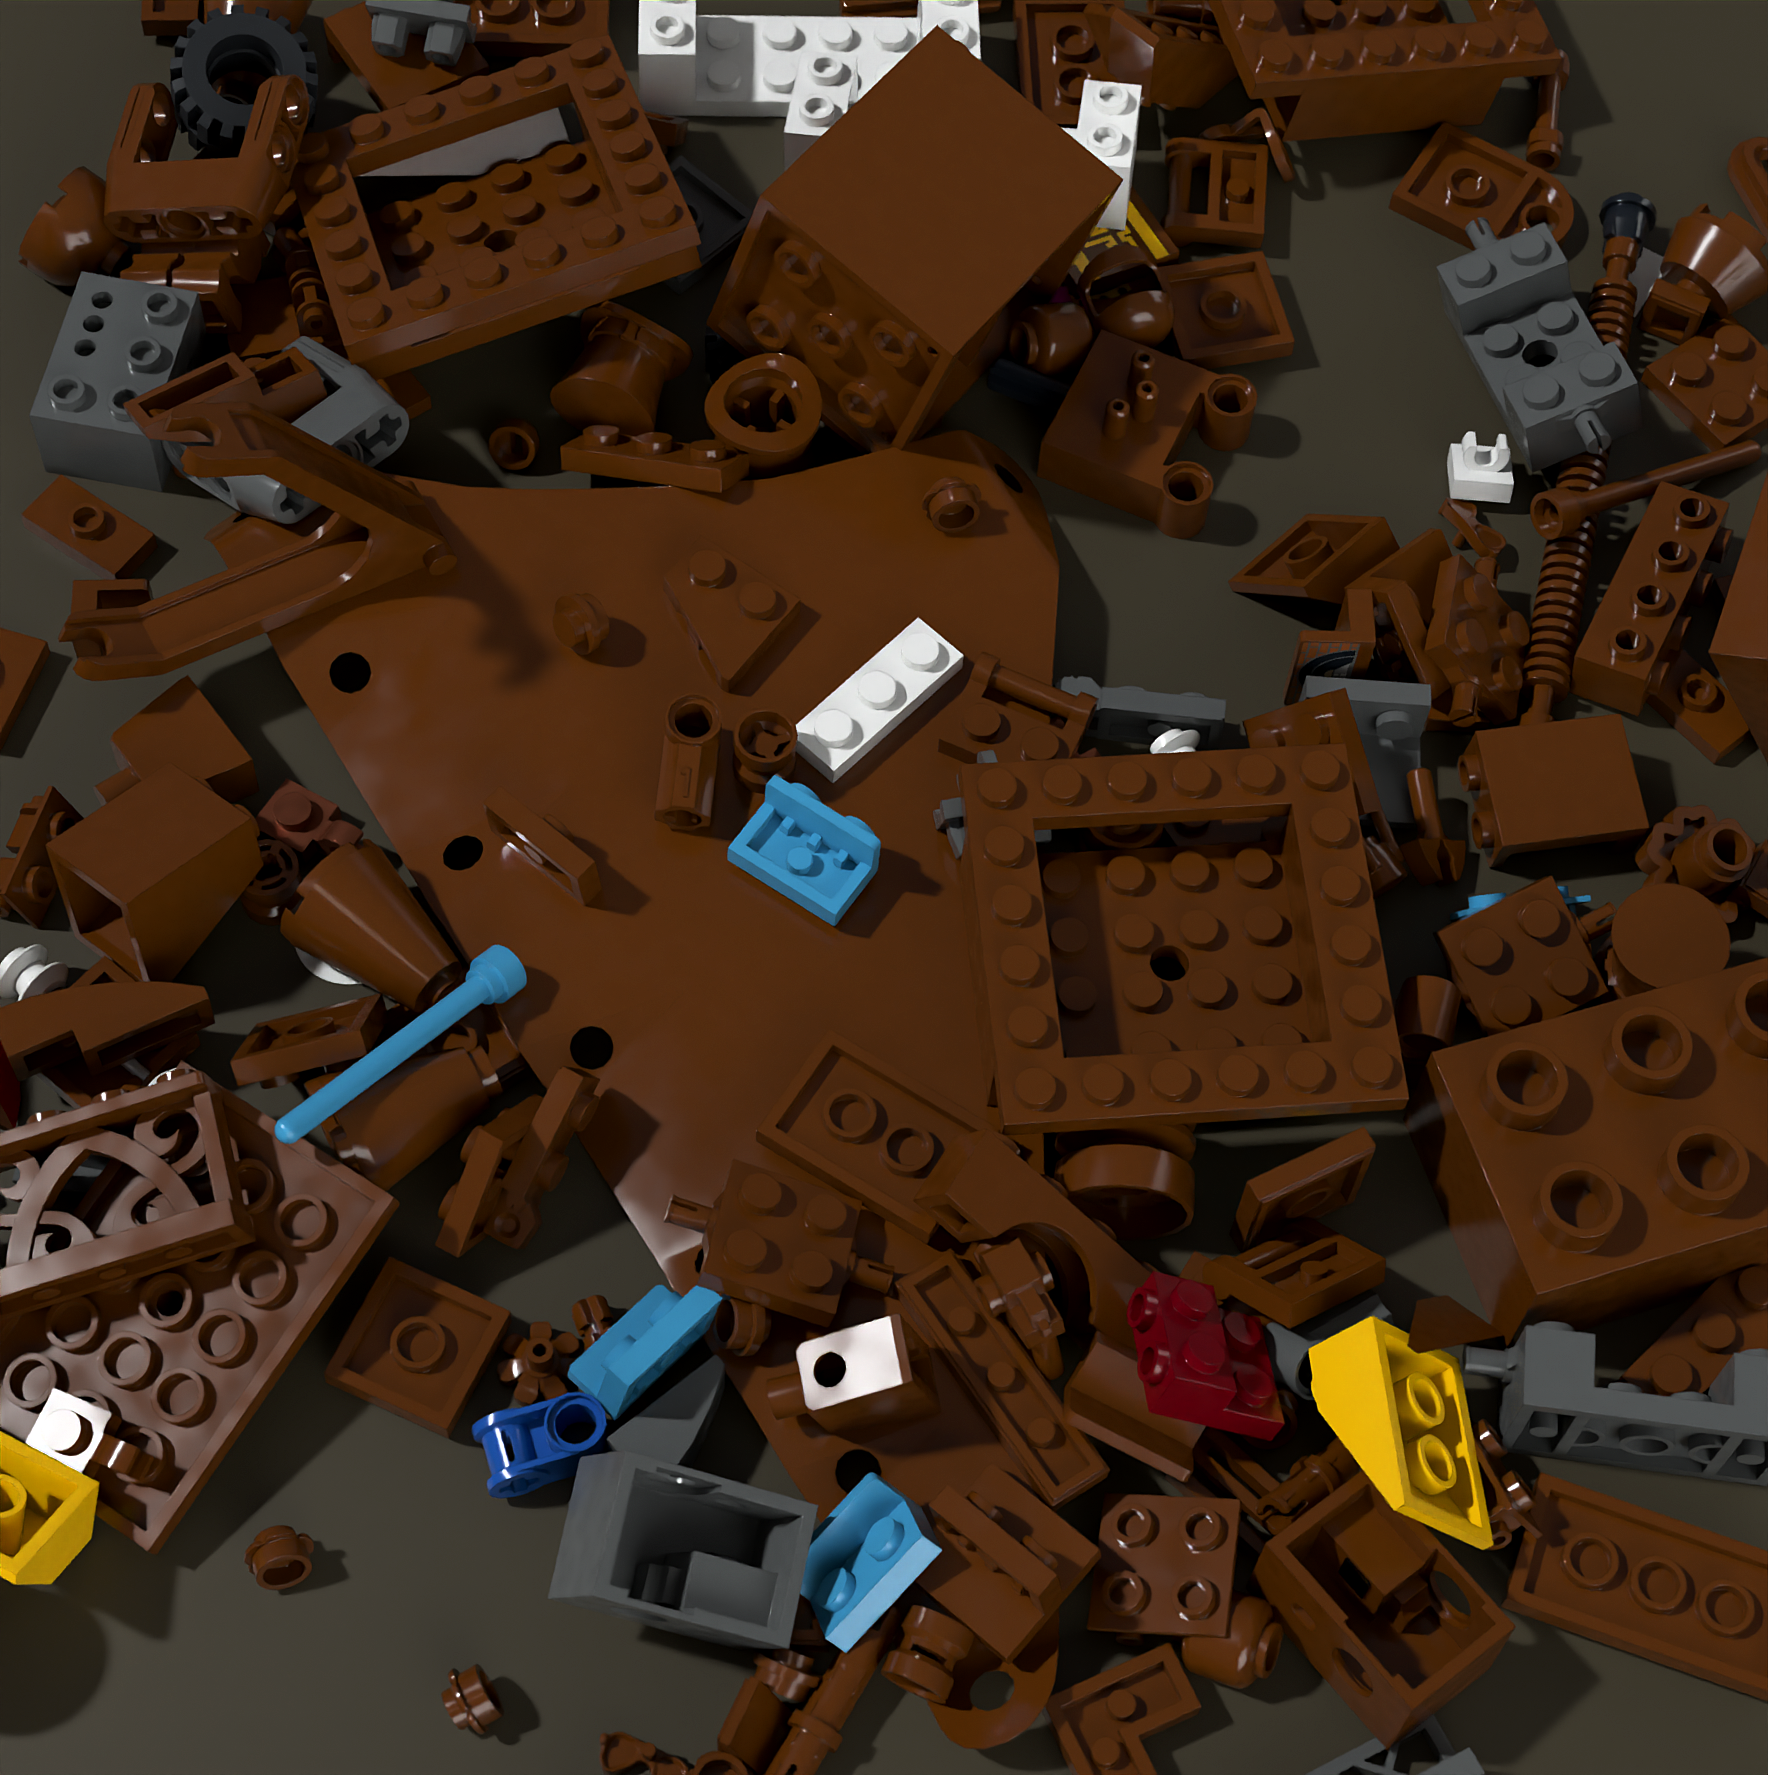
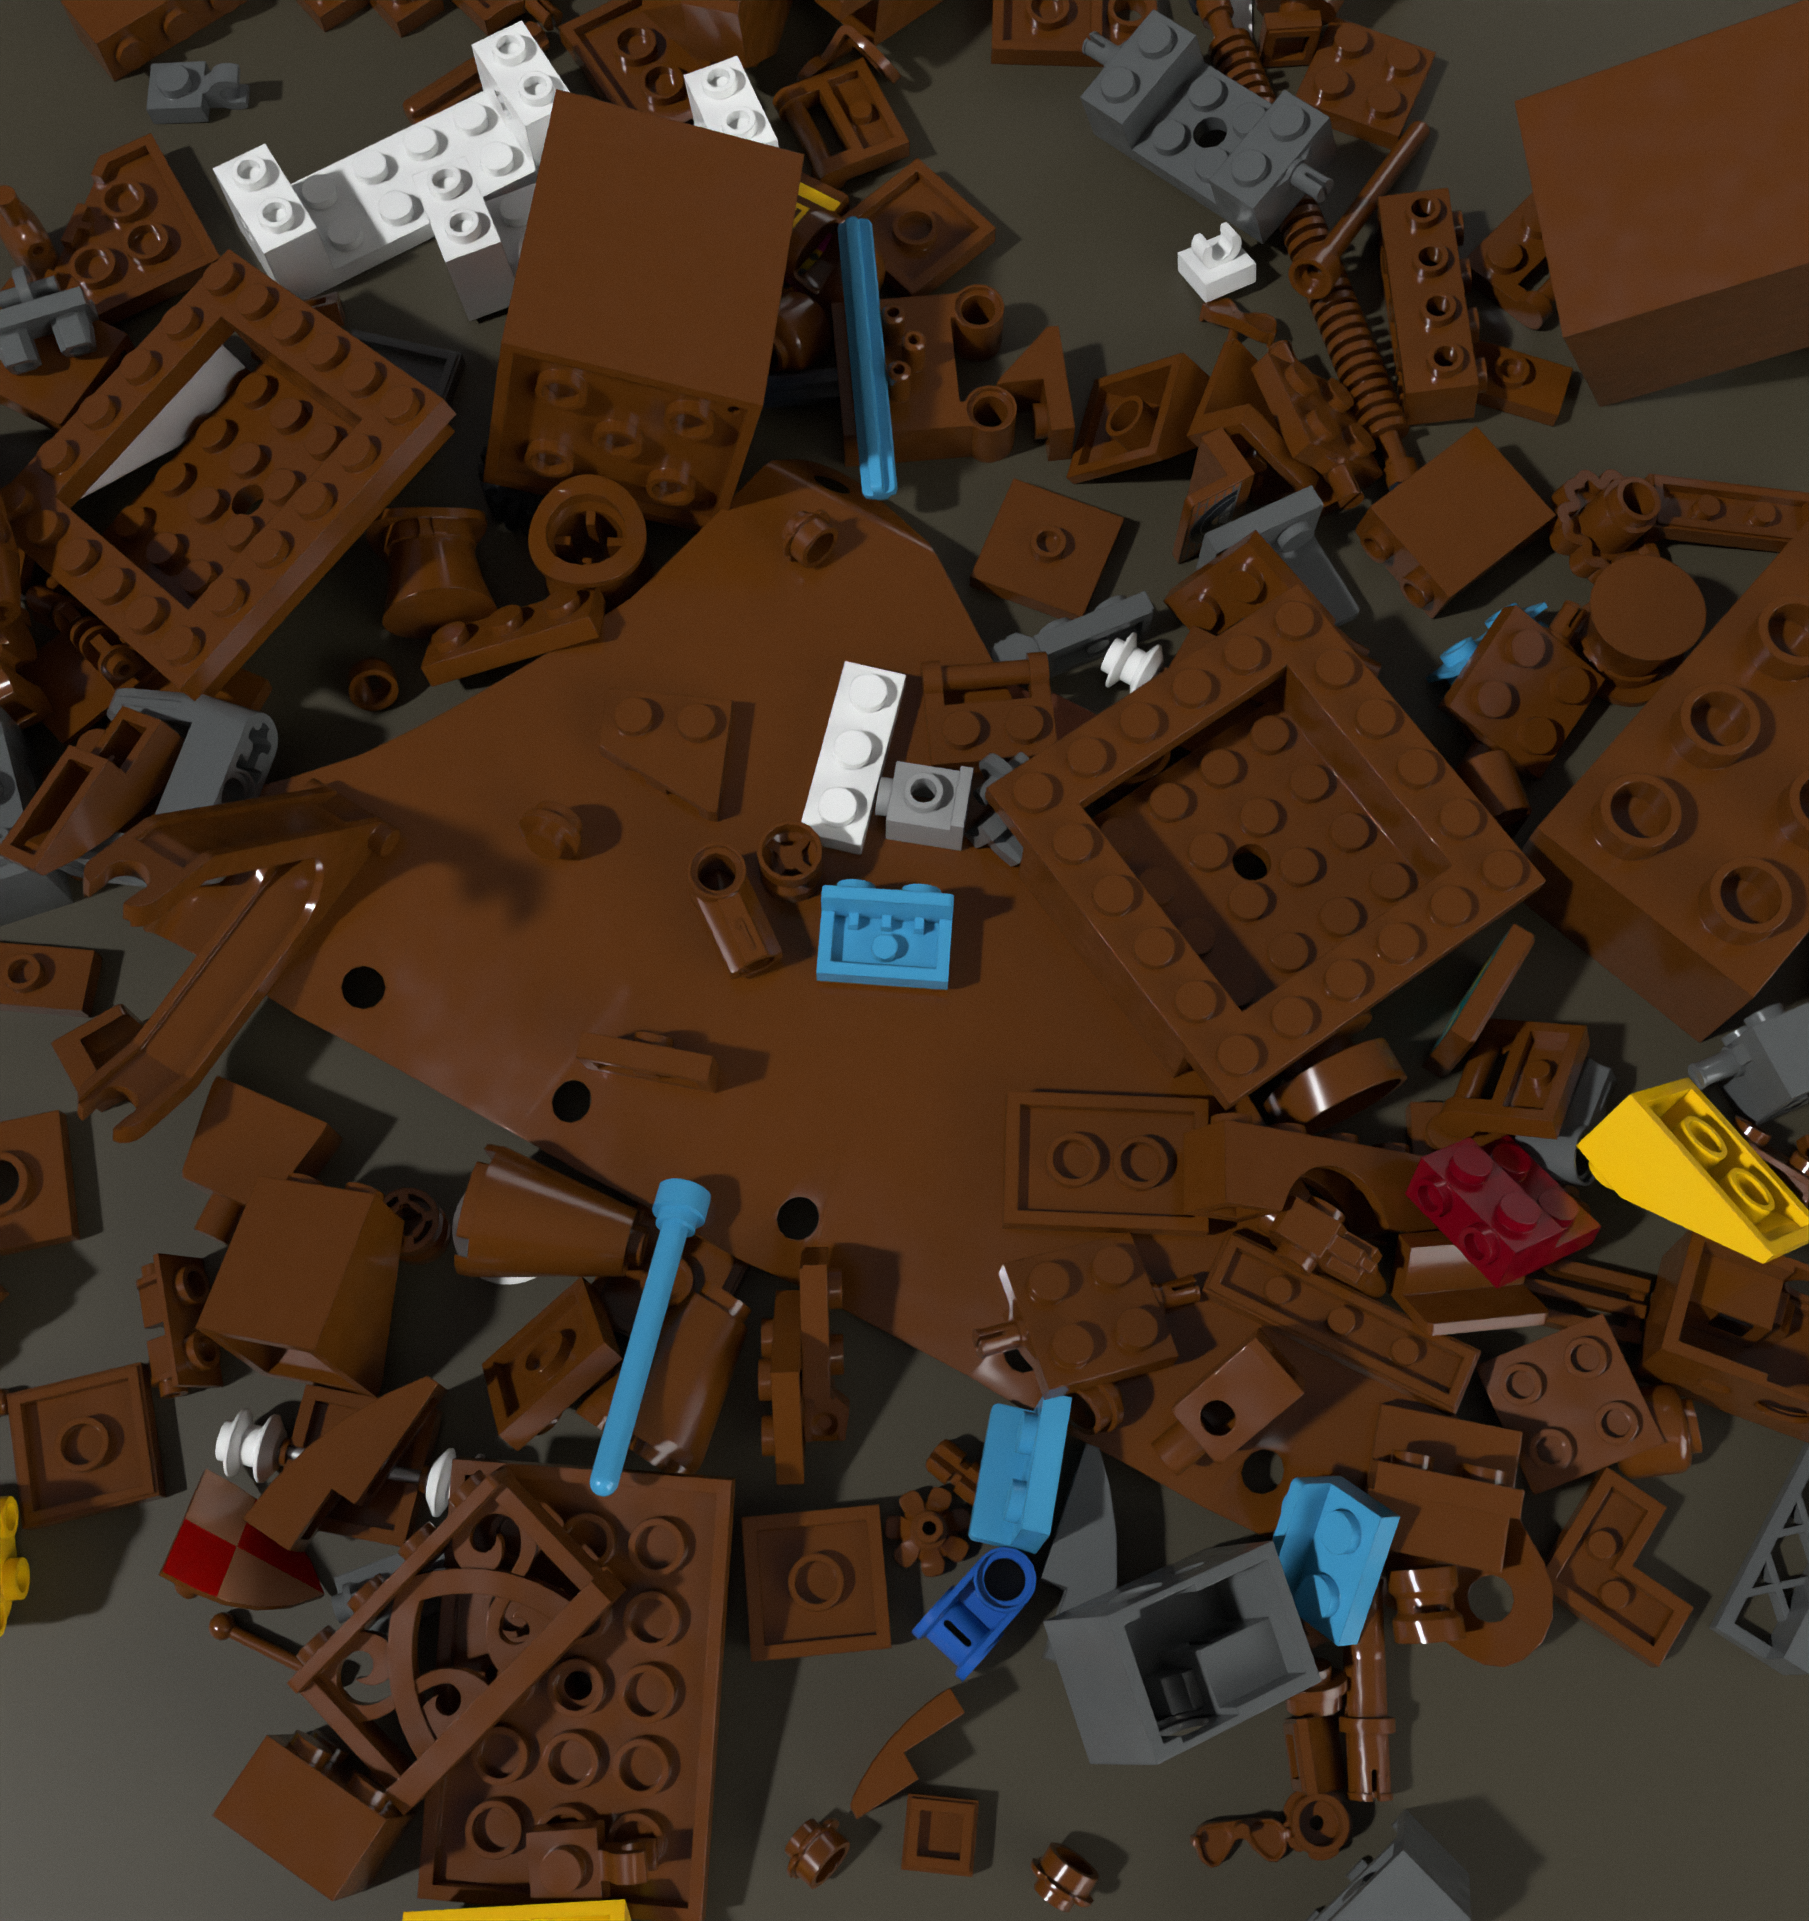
camera: 25 degrees left, 10 degrees up
copper plate [255,778,364,865] -> none
reddish brown pin [1256,1436,1363,1535] -> none
reddish brown bar [1400,768,1466,887] -> none
reddish brown sticker [1407,1295,1504,1354] -> none
none -> dark azure axle [838,216,898,501]
none -> reddish brown slope [850,1688,965,1819]
none -> light grey brick [875,761,974,851]
none -> reddish brown tile [901,1793,979,1877]
none -> reddish brown plate [969,478,1124,620]
none -> reddish brown slope [996,326,1075,461]

